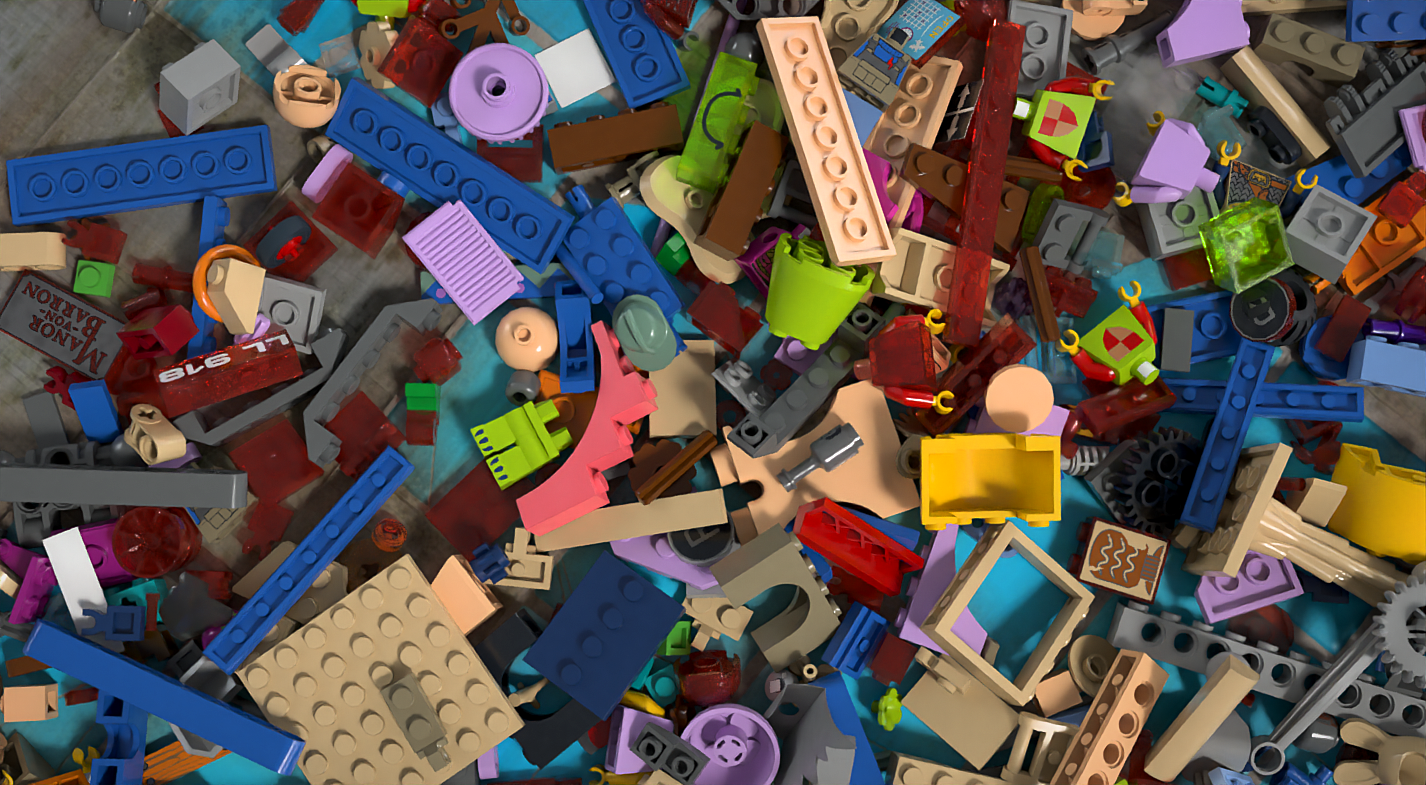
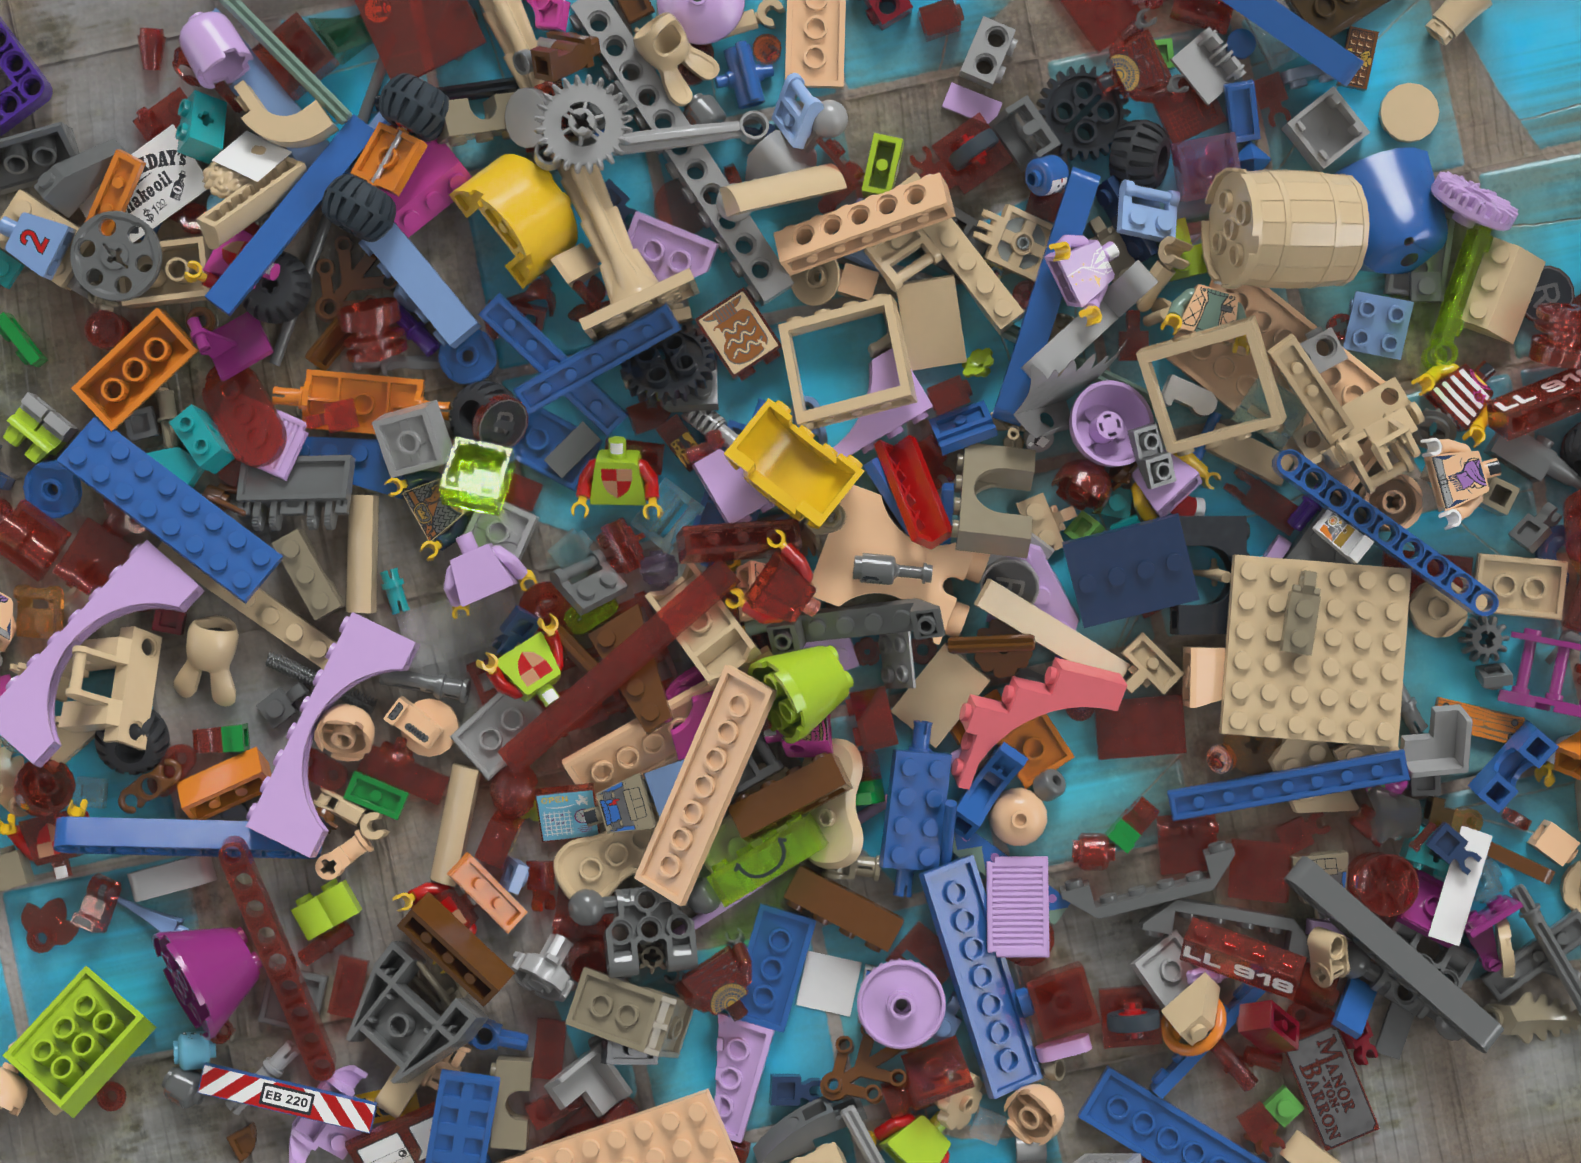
camera: 140 degrees left, 5 degrees up
blue beam [22,619,306,776] -> none
dark blue gear [469,542,511,584] -> none
lime hips [470,399,574,490] -> none
sand green piece [612,294,677,372] -> none
tan plate [914,646,971,695] -> none
black sticker [934,79,984,144] -> none
light nougat tile [983,363,1054,433] -> none
reddish brown axle [1019,246,1061,343] -> none
clear red plate [1075,375,1177,436] -> none
clear light blue bracket [1196,104,1247,161] -> none
black plate [1247,106,1302,165] -> none
clear red piece [1314,294,1372,363] -> none

